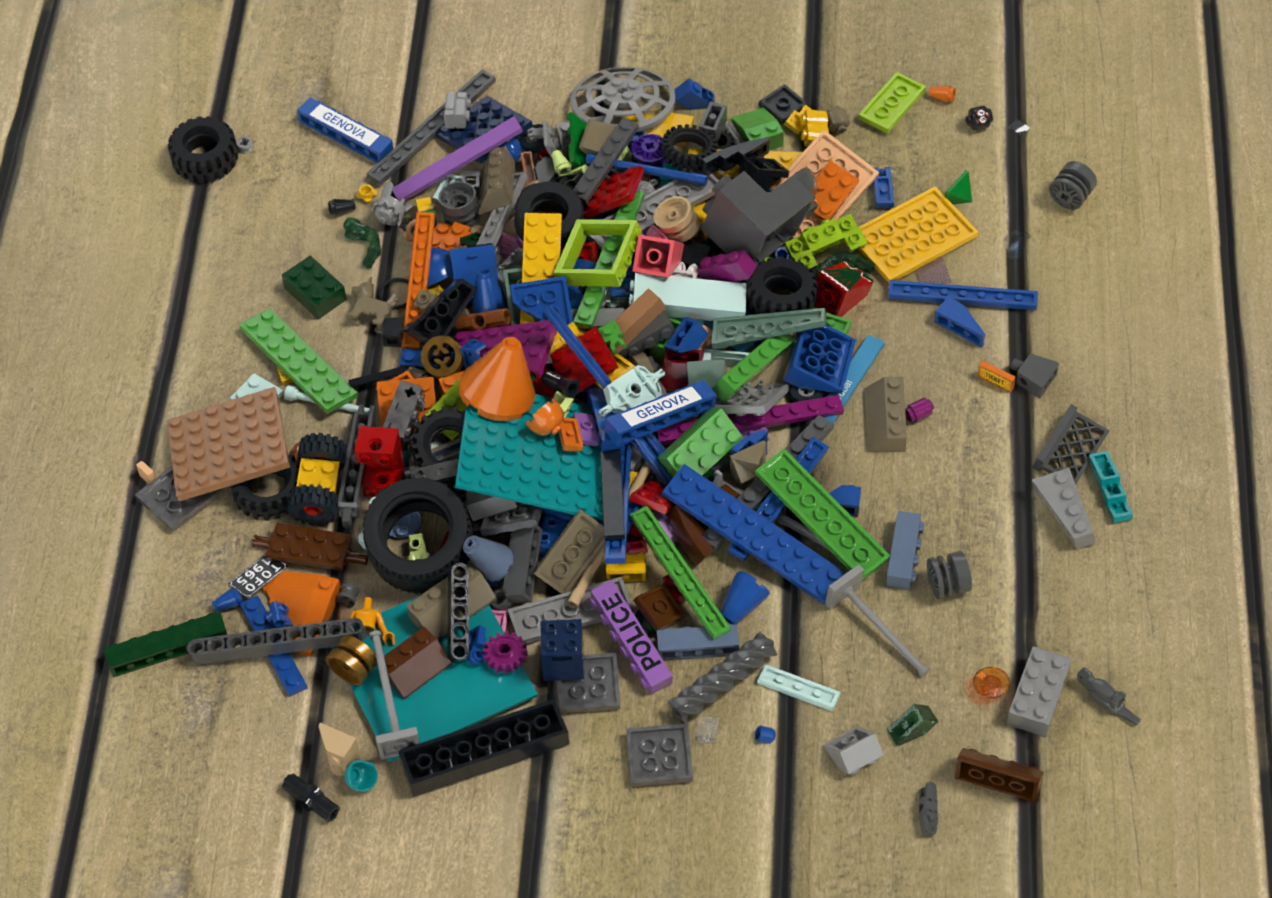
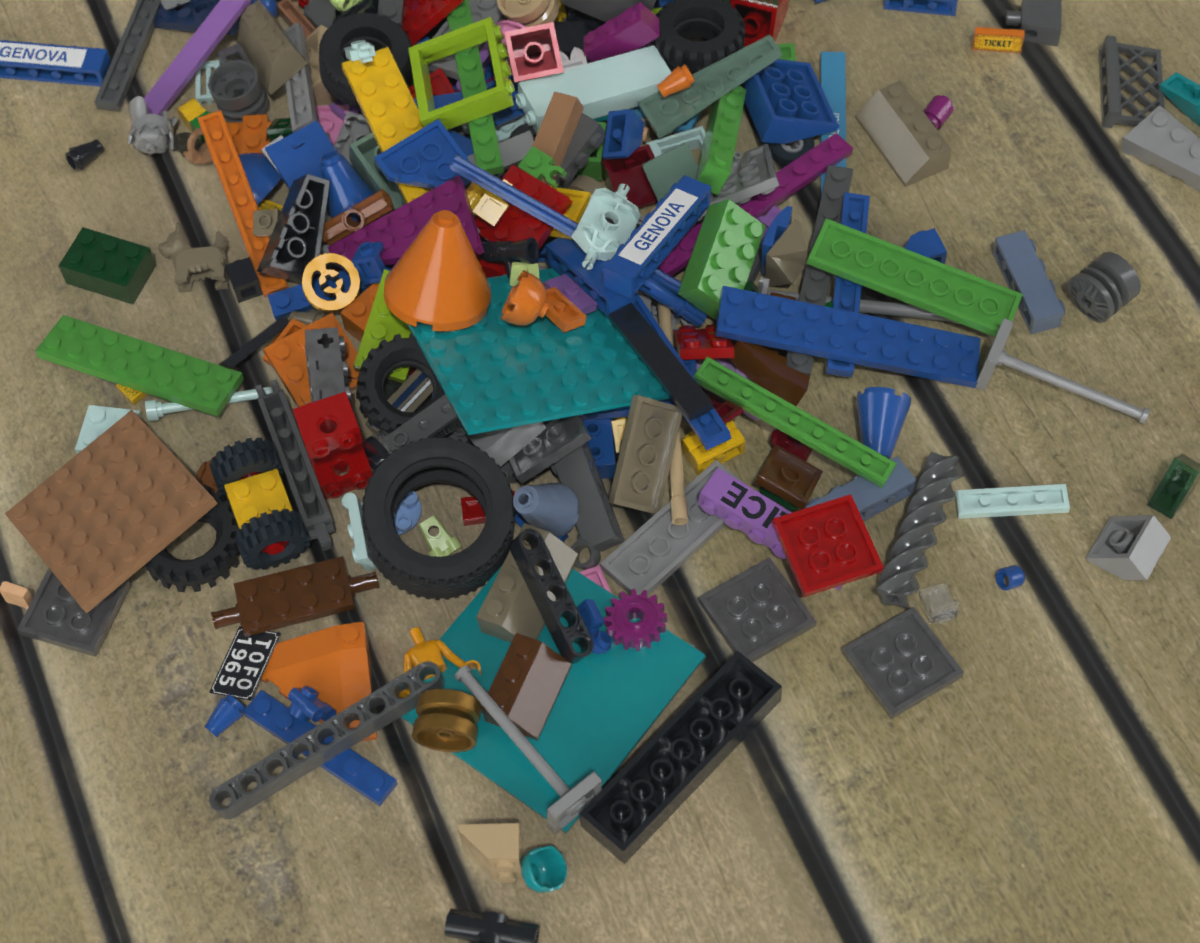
camera: 25 degrees left, 5 degrees up
dark green brick [104,611,227,678] -> none
dark grey wheel [336,583,360,607] -> none
clear green piece [343,217,381,268] -> none
yellow plate [356,184,377,202] -> none
black tyre [378,278,409,309] -> none
dark blue container [540,619,585,681] -> none
none -> light aqua plate [344,40,376,64]
none -> plate [472,179,513,228]
none -> orange cone [657,65,695,98]
none -> red plate [772,494,884,597]

